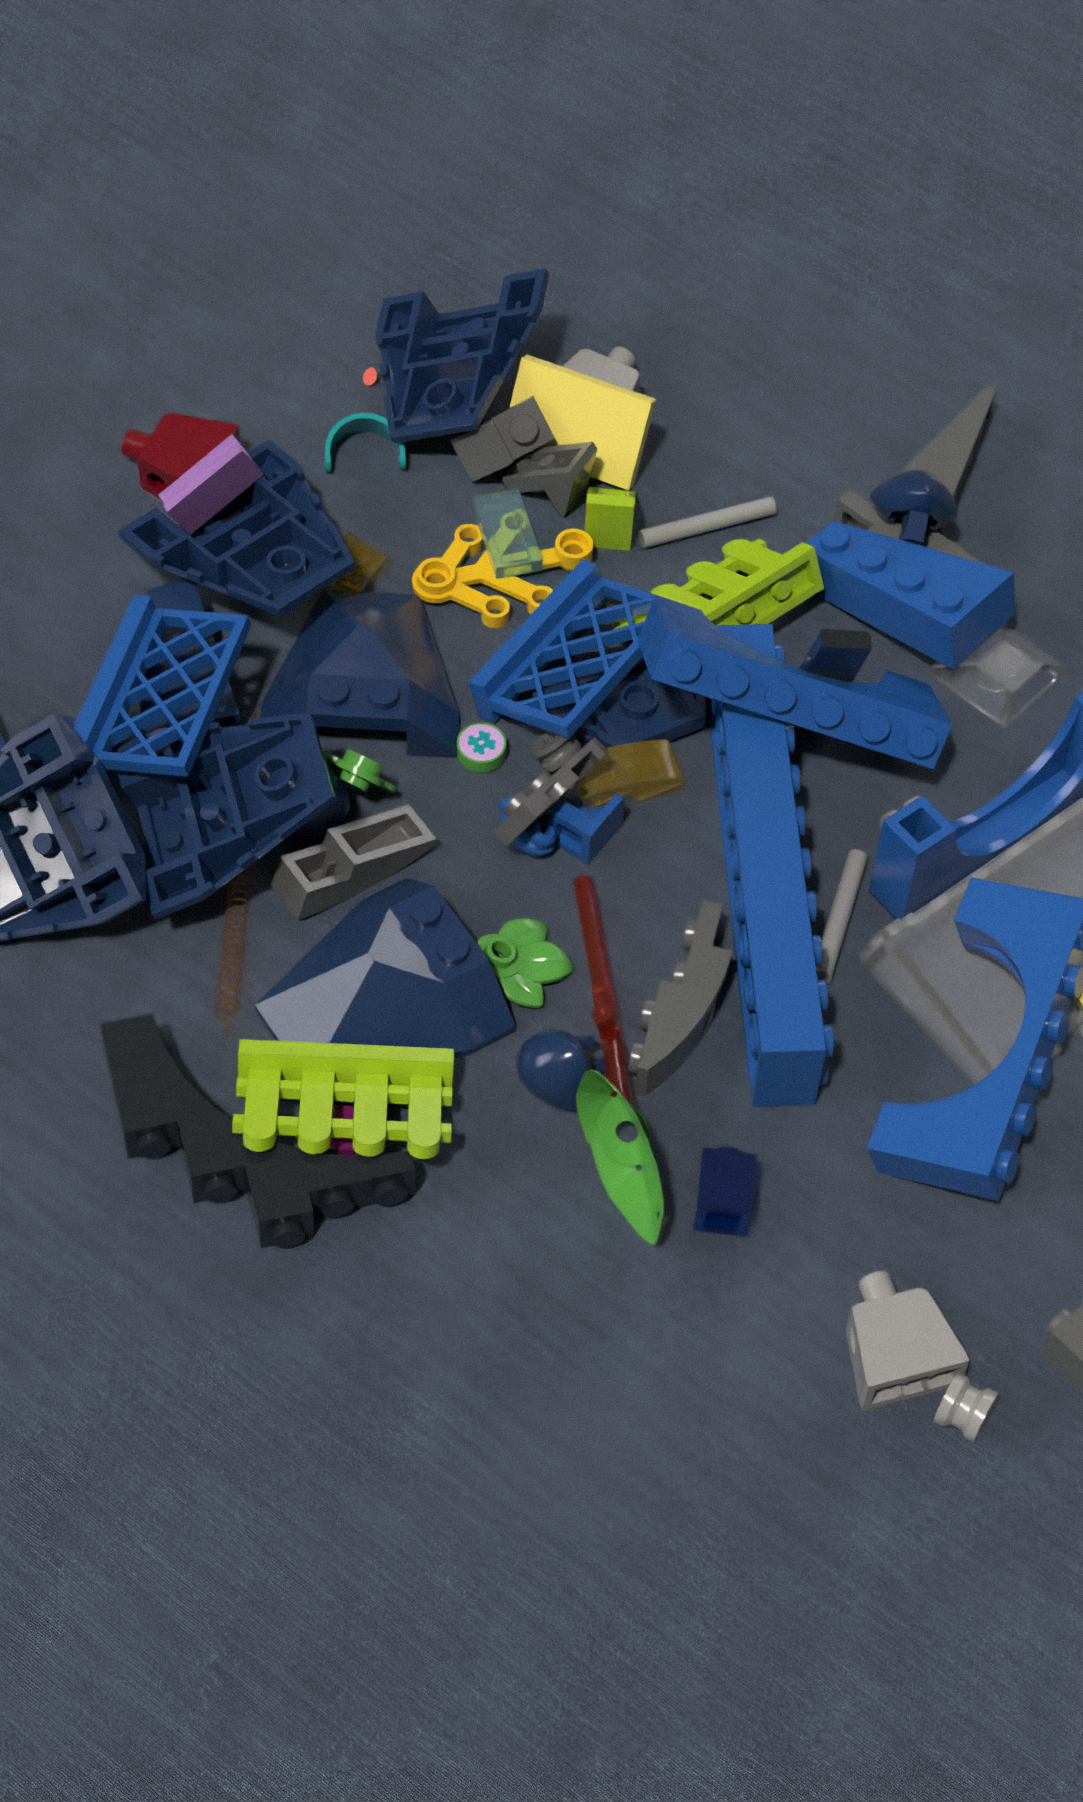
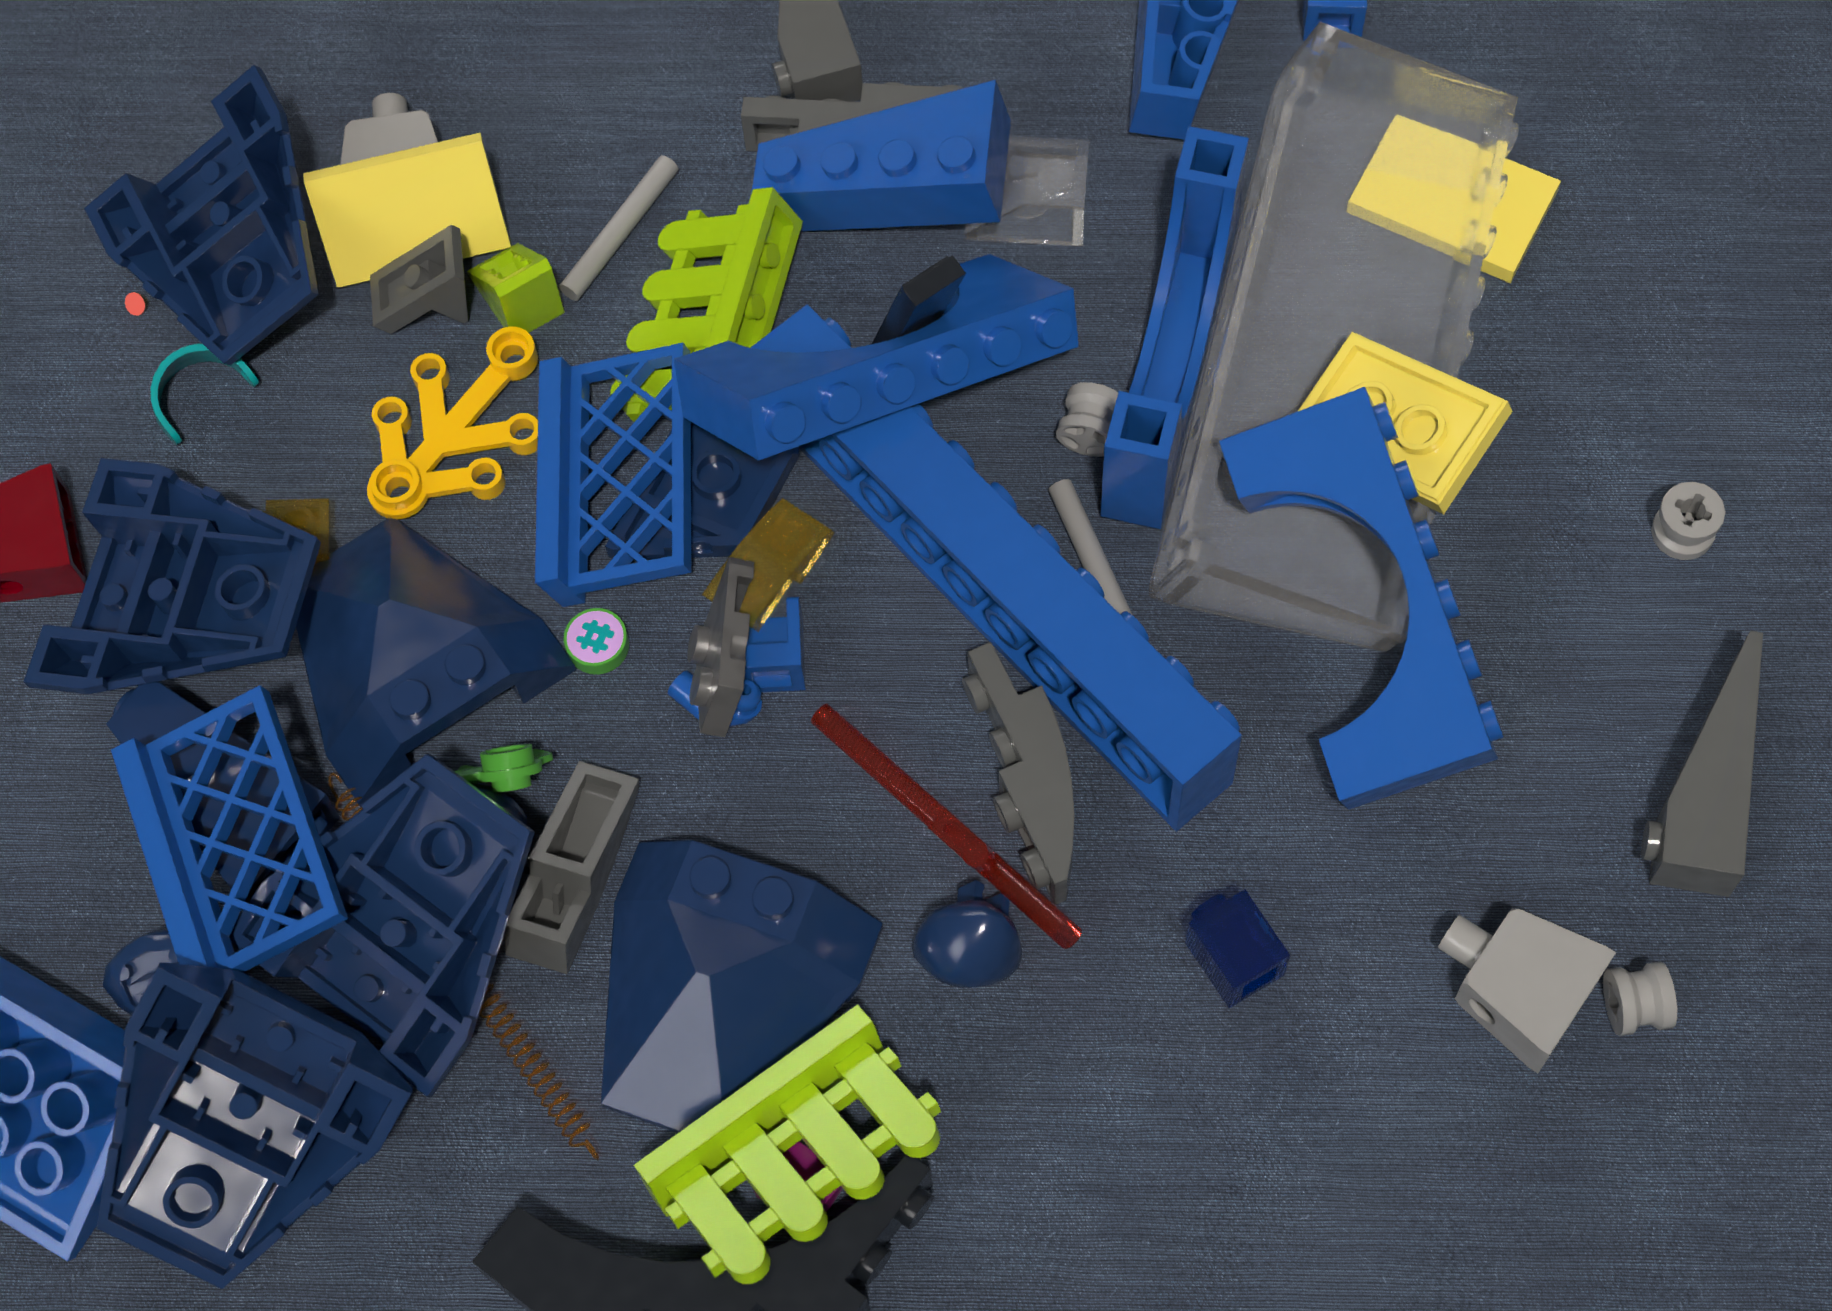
camera: 30 degrees left, 10 degrees up
medium lavender panel [158,434,264,535] -> none
dark grey slope [450,395,555,482] -> none
clear light blue tile [472,488,543,579] -> none
bright green plate [476,918,573,1008] -> none
dark grey bush [531,731,581,772] -> none
bright green piece [576,1069,664,1246] -> none
dark blue piece [870,470,958,545] -> none

